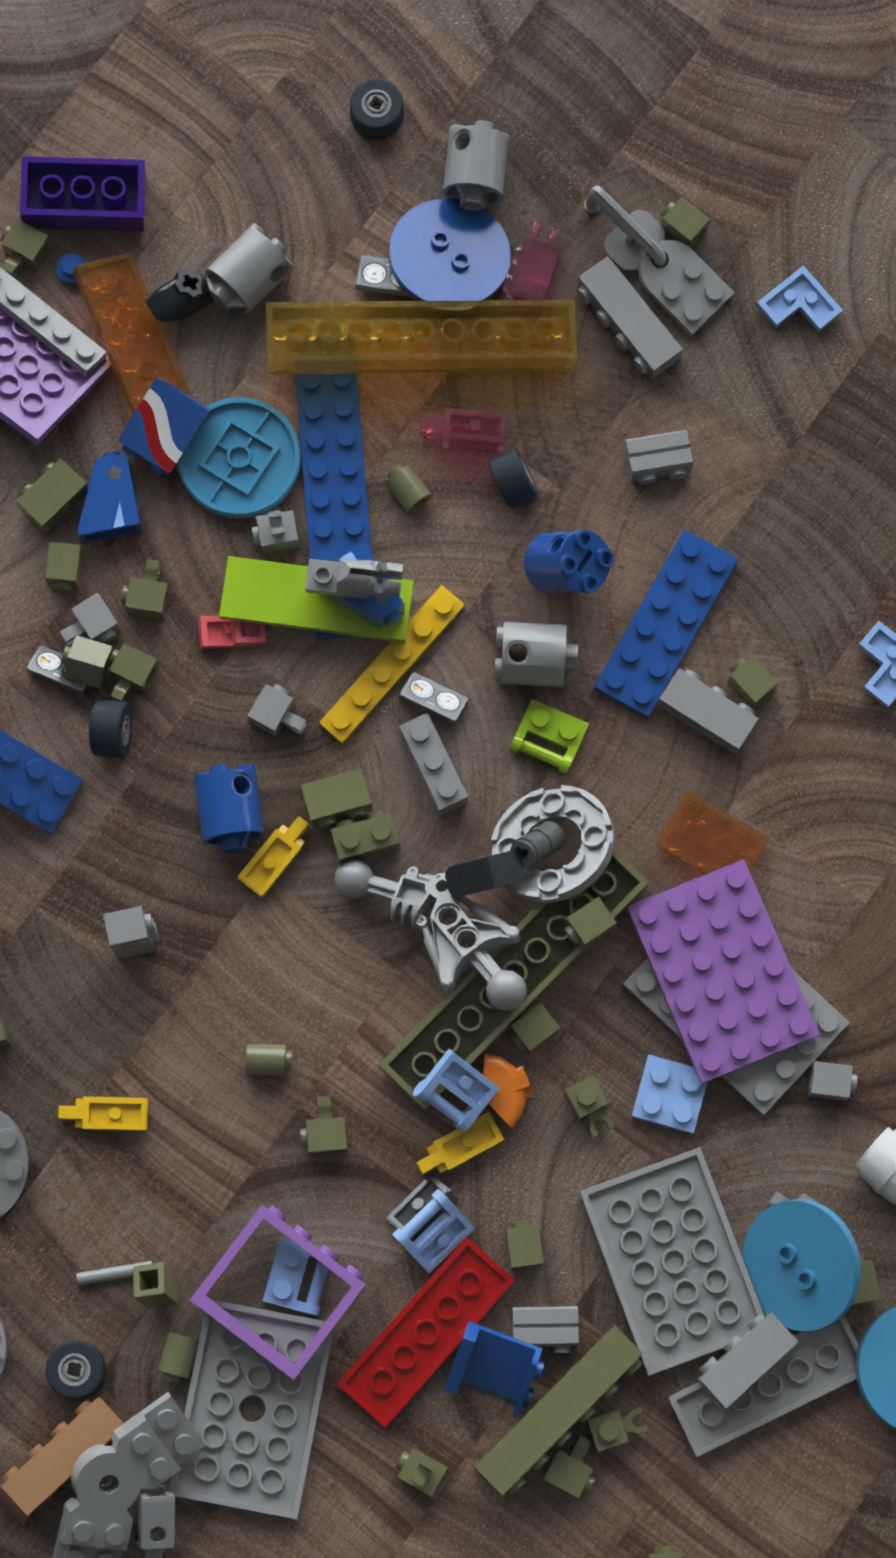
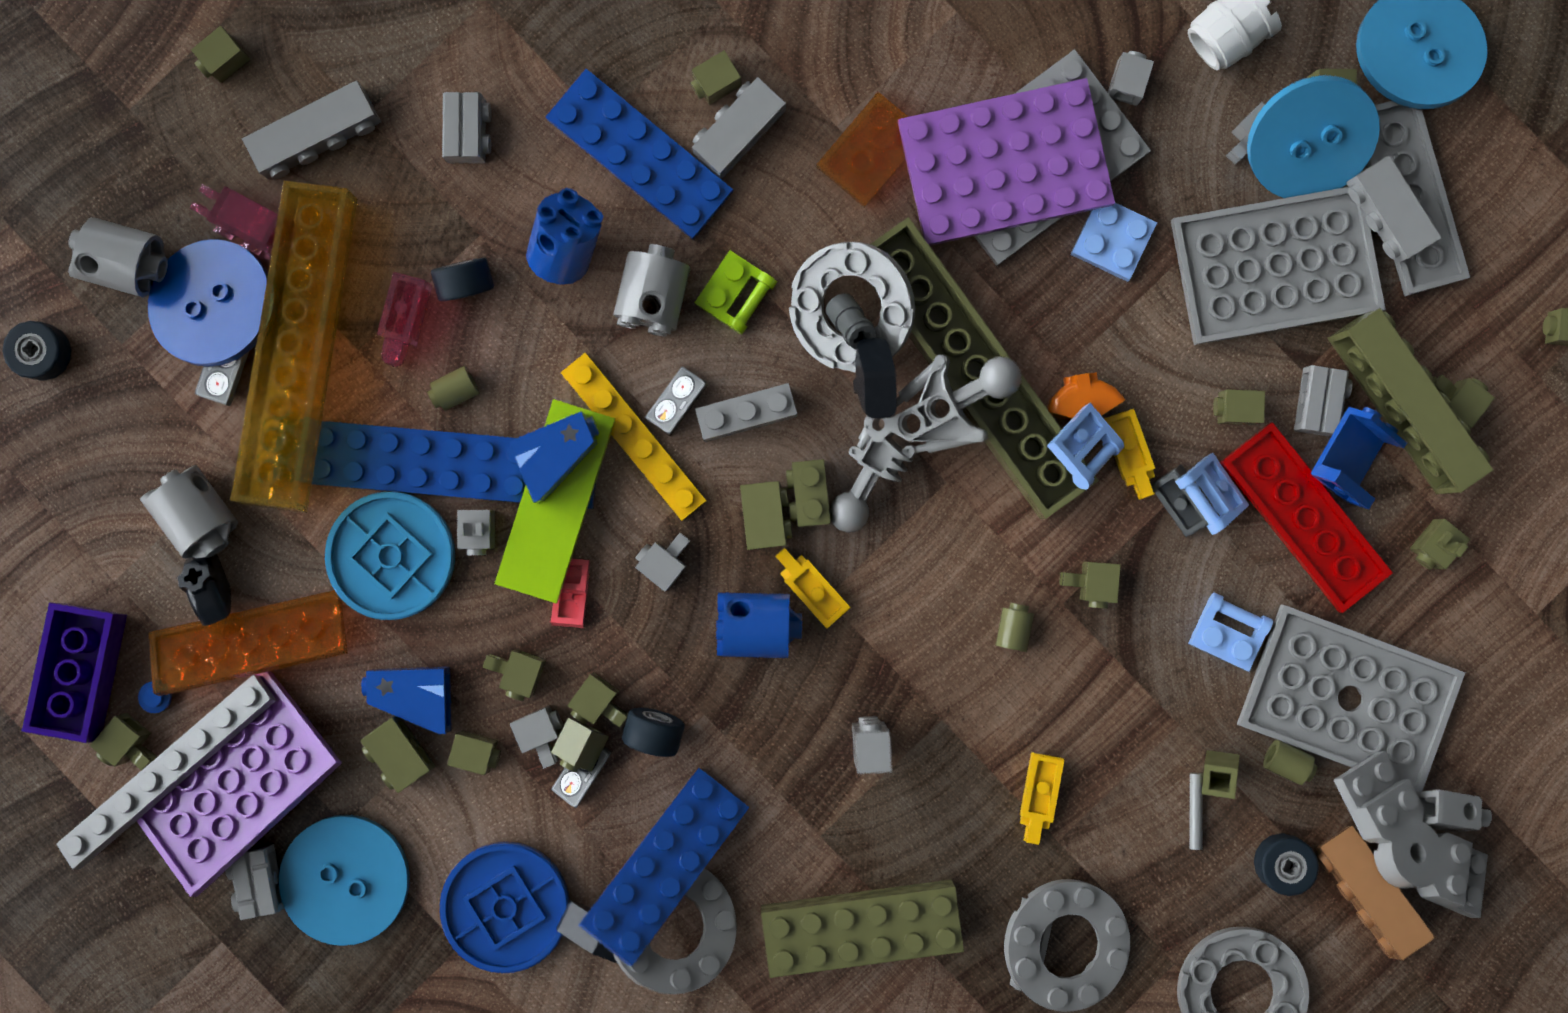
camera: 80 degrees left, 10 degrees up
panel [117,377,212,475] -> none
medium lavender window [190,1205,366,1381] -> none
light grey plate [305,558,404,600] -> none
olive brick [509,1003,560,1054] -> none
olive brick [563,1075,615,1139] -> none
olive brick [564,897,617,949] -> none
light grey plate [584,186,735,337] -> none
olive brick [586,1407,649,1452] -> none

